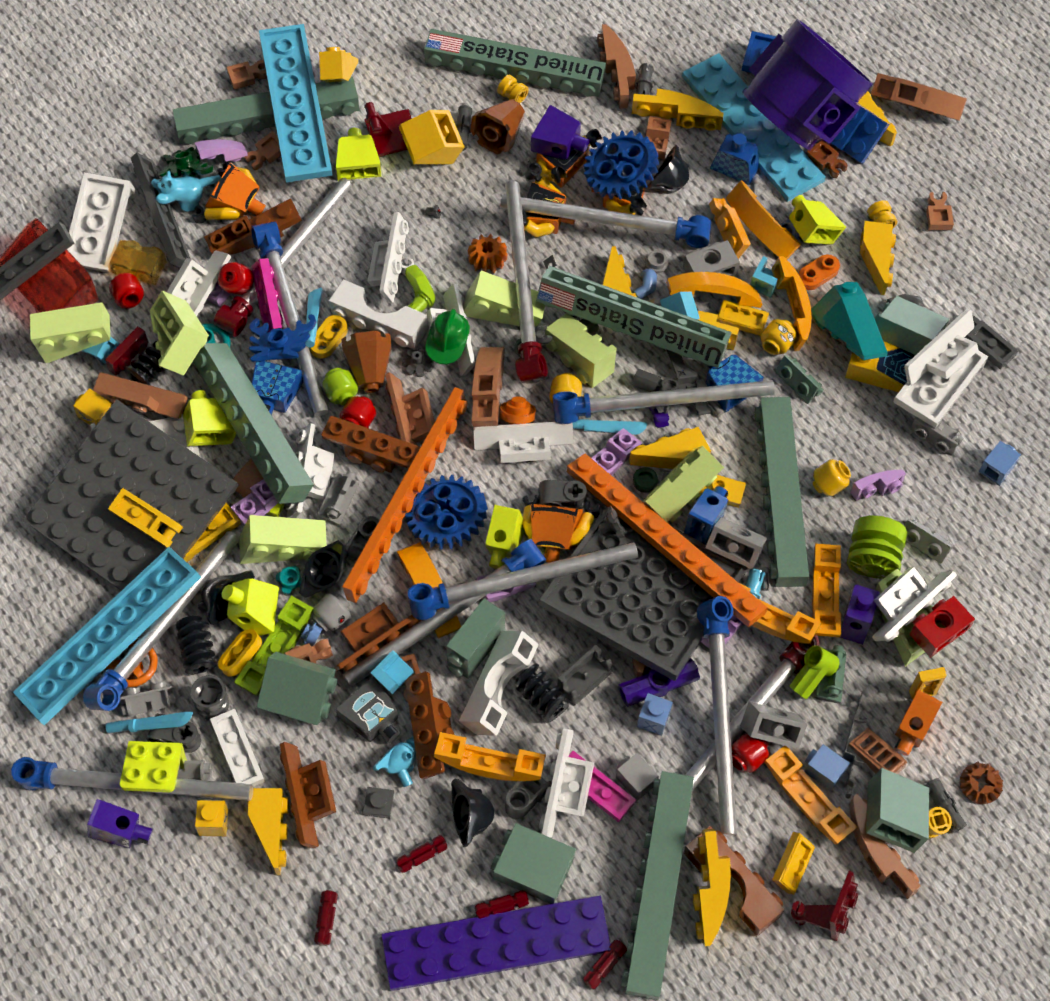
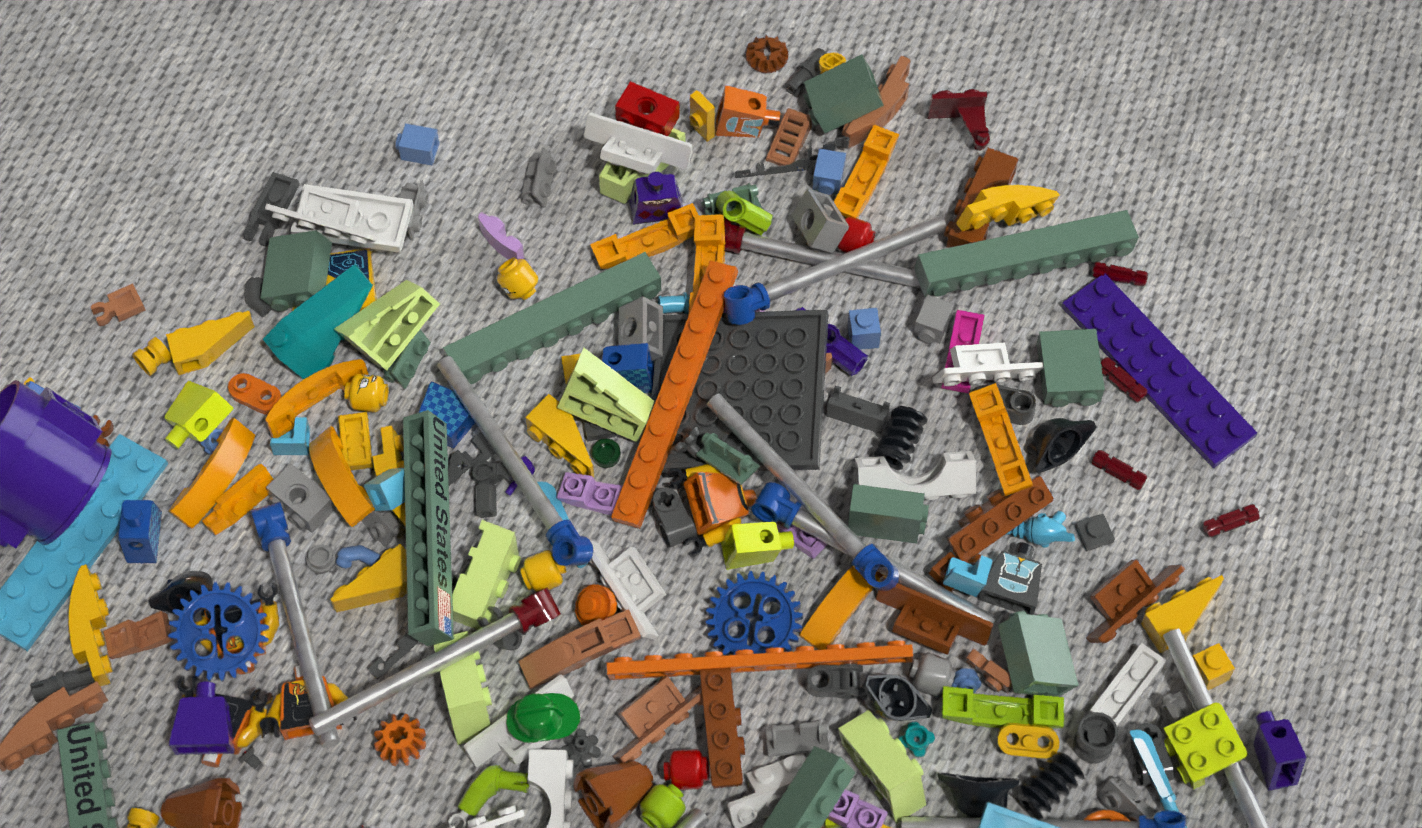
camera: 115 degrees left, 0 degrees up
neon yellow torso [222,579,279,636] -> none
yellow plate [772,832,815,895] -> none
lime wheel [847,515,907,579] -> none
none -> yellowish green wedge [334,280,440,370]
none -> sand green hinge [696,433,760,485]

